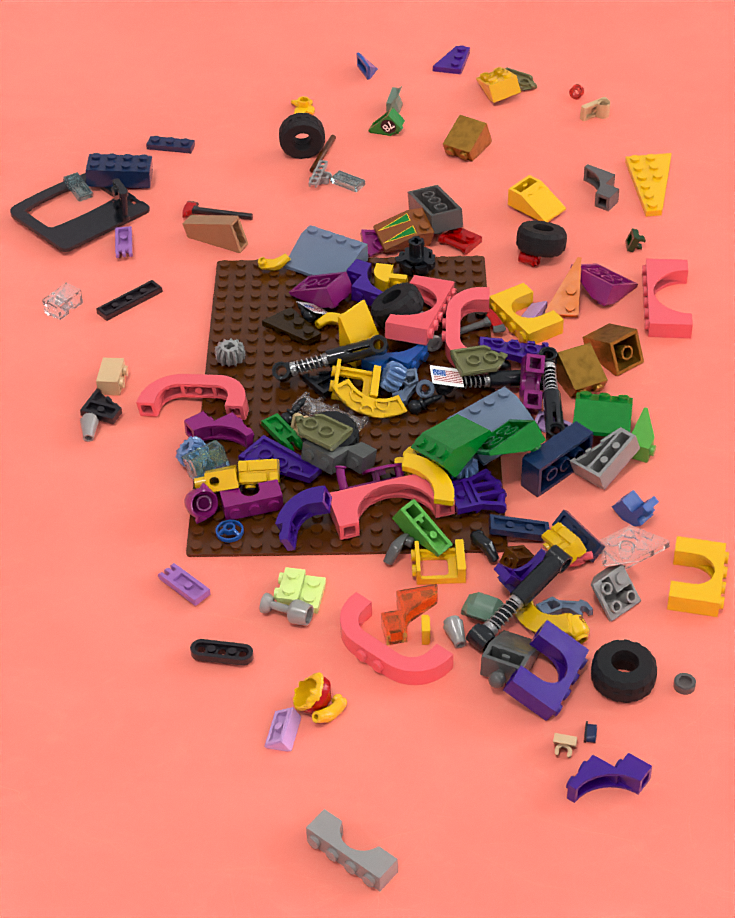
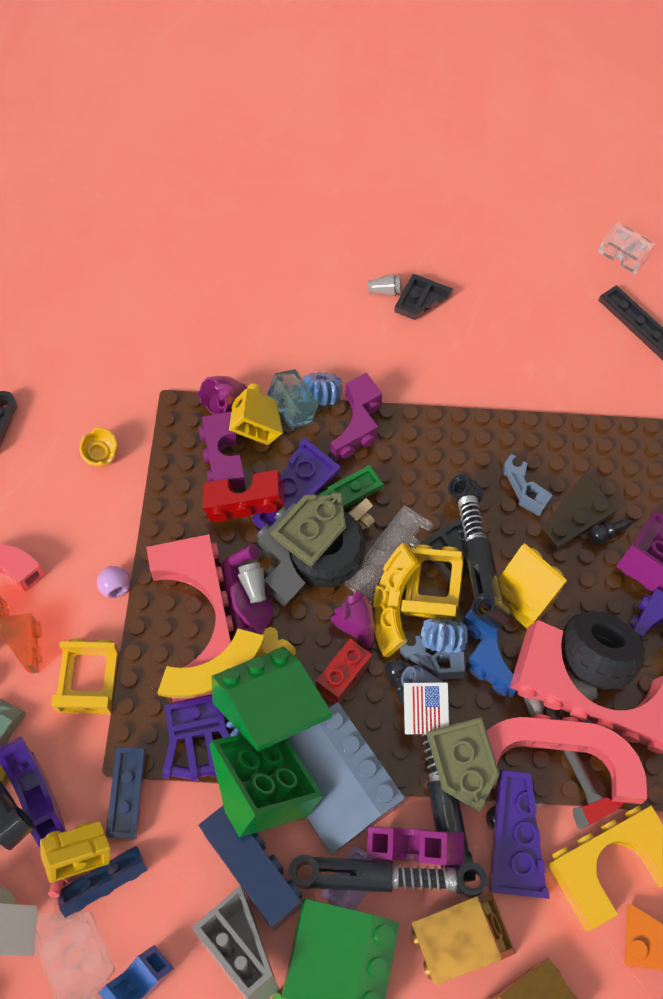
camera: 90 degrees right, 20 degrees up
tan brick [96,357,128,396] -> none
coral arch [136,374,249,420] -> none
medium lavender hinge [158,563,211,606] -> none
light grey gear [215,338,245,367] -> none
blue piece [216,520,244,543] -> none
yellow brick [238,459,281,488] -> none
light grey piece [259,593,314,626] -> none
yellowish green plate [274,567,326,614] -> none
dark purple arch [275,486,332,551] -> none
black bar [280,397,306,426] -> none
sticker [296,301,328,314] -> none
yellow arm [315,312,343,329] -> none
dark grey arm [383,533,415,565] -> none
bright green slope [392,499,453,557] -> none
black arm [470,530,499,563] -> none
reddish brown bracket [499,545,535,569] -> none
lavender slope [521,301,547,318] -> none
none -> yellow hair [79,427,118,467]
none -> lavender piece [96,565,130,598]
none -> red arch [203,469,285,522]
none -> light grey cone [238,562,266,604]
none -> red brick [316,638,372,704]
none -> magenta hat [329,590,375,649]
none -> sand blue piece [503,454,553,516]

